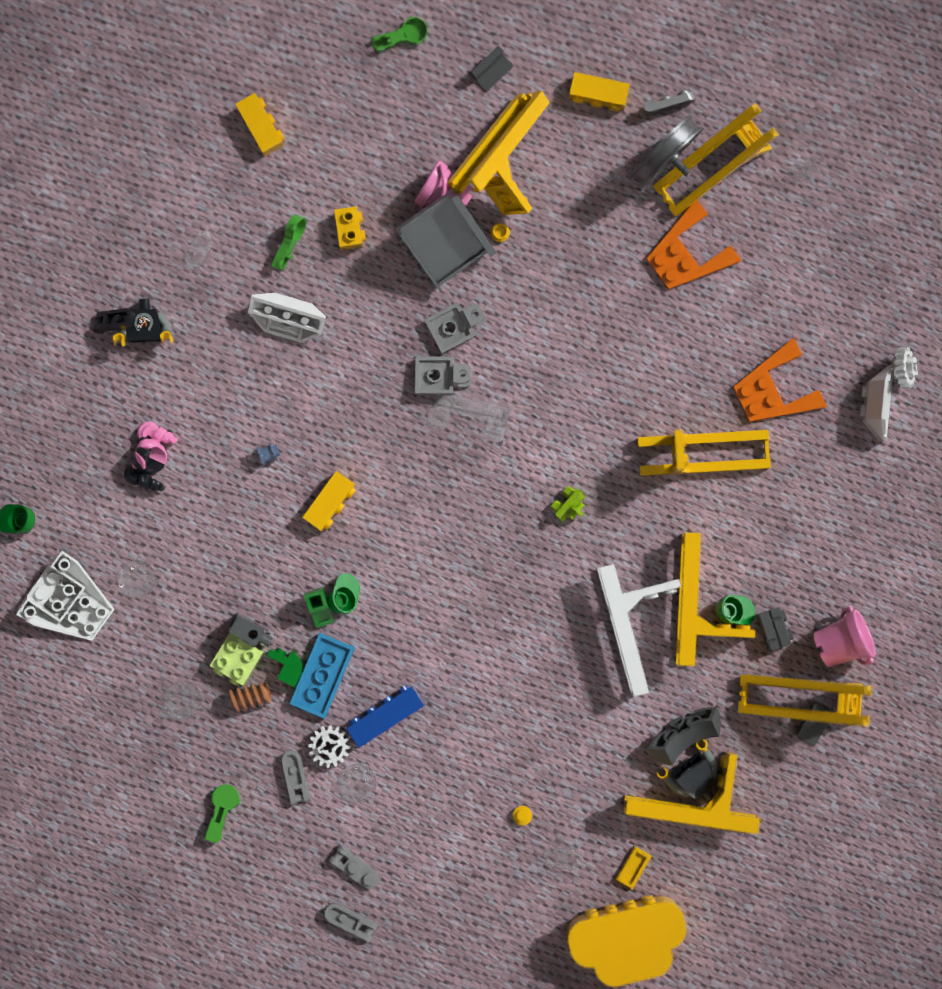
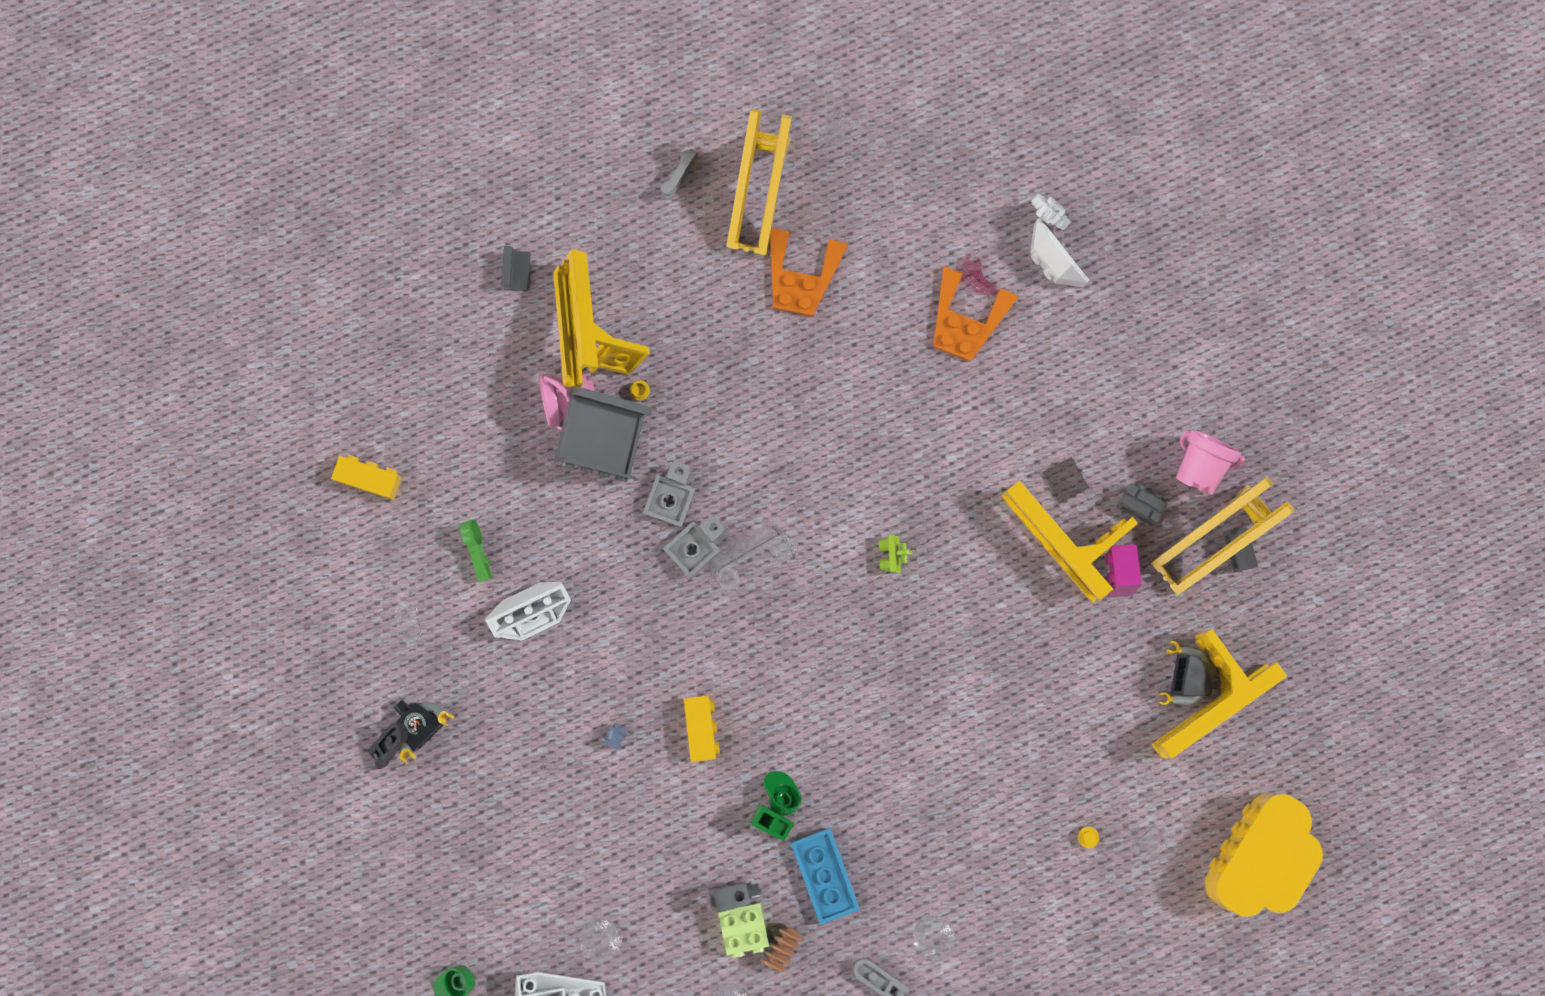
camera: 50 degrees left, 5 degrees down
hair [124,421,178,492] -> none
green brick [267,647,303,687] -> none
white gear [308,725,351,768] -> none
yellow brick [334,206,366,250] -> none
blue brick [346,685,425,748] -> none
bright green piece [371,16,428,53] -> none
yellow brick [569,72,630,112] -> none
white piece [597,564,681,697] -> none
yellow tile [615,846,652,890] -> none
flat silver wheel [629,114,704,189] -> none
yellow piece [637,430,771,476] -> none
dark grey brick [647,707,721,766] -> none
green cap [715,595,755,625] -> none
none -> clear pink piece [963,254,997,296]
none -> clear smoke piece [1042,457,1089,504]
none -> dark pink brick [1104,545,1142,597]

